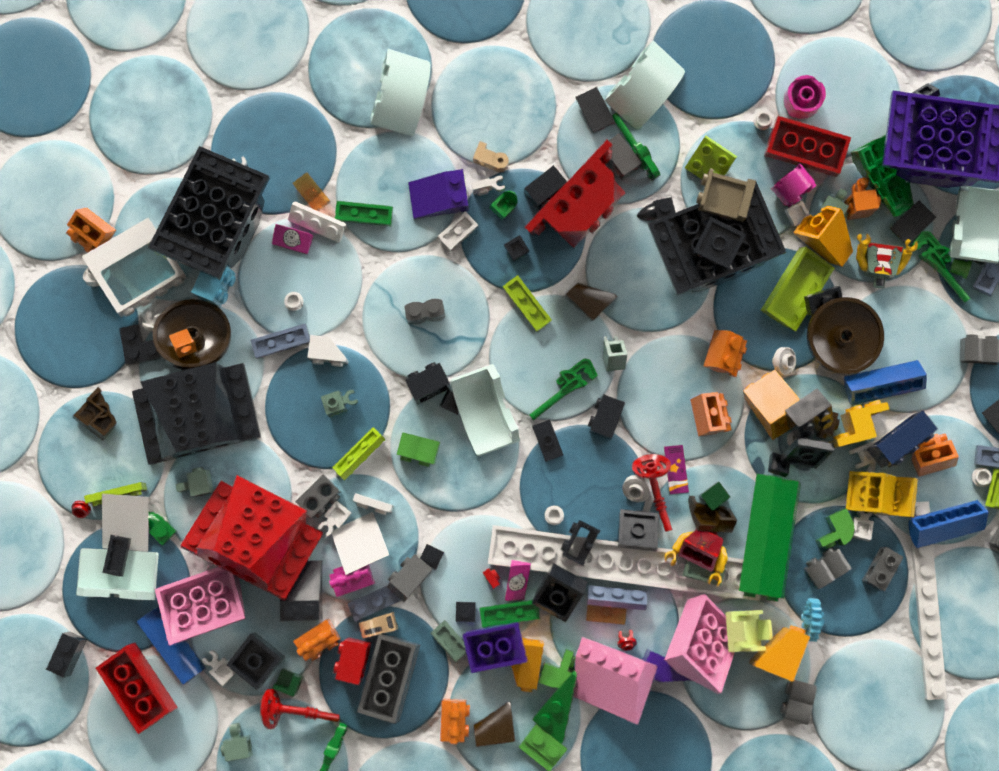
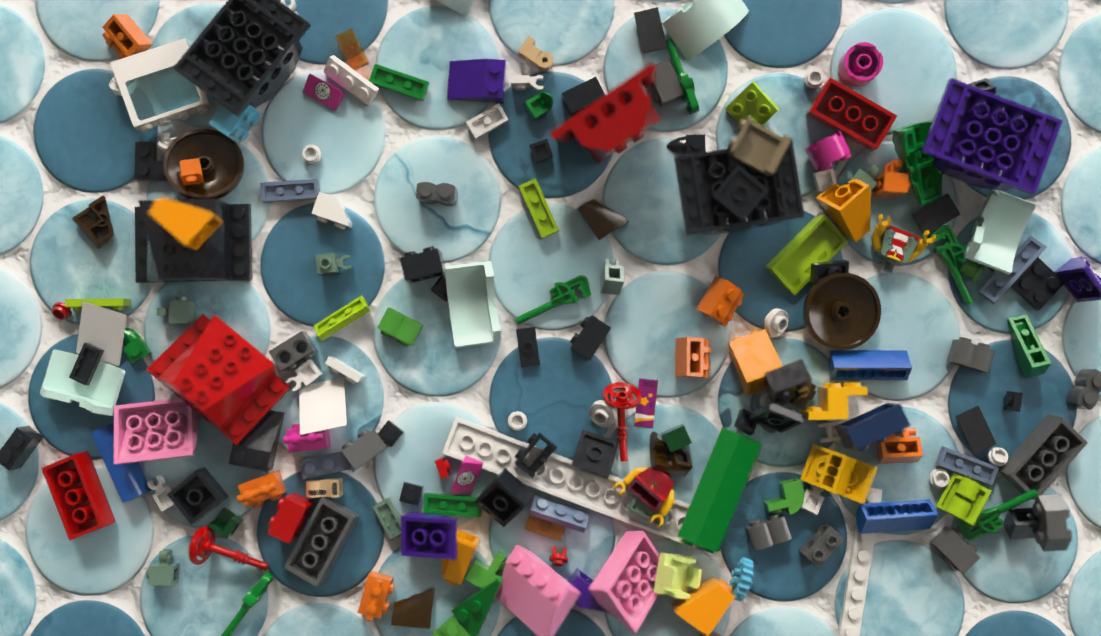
camera: 10 degrees right, 5 degrees up
none -> light orange slope [148,197,224,251]

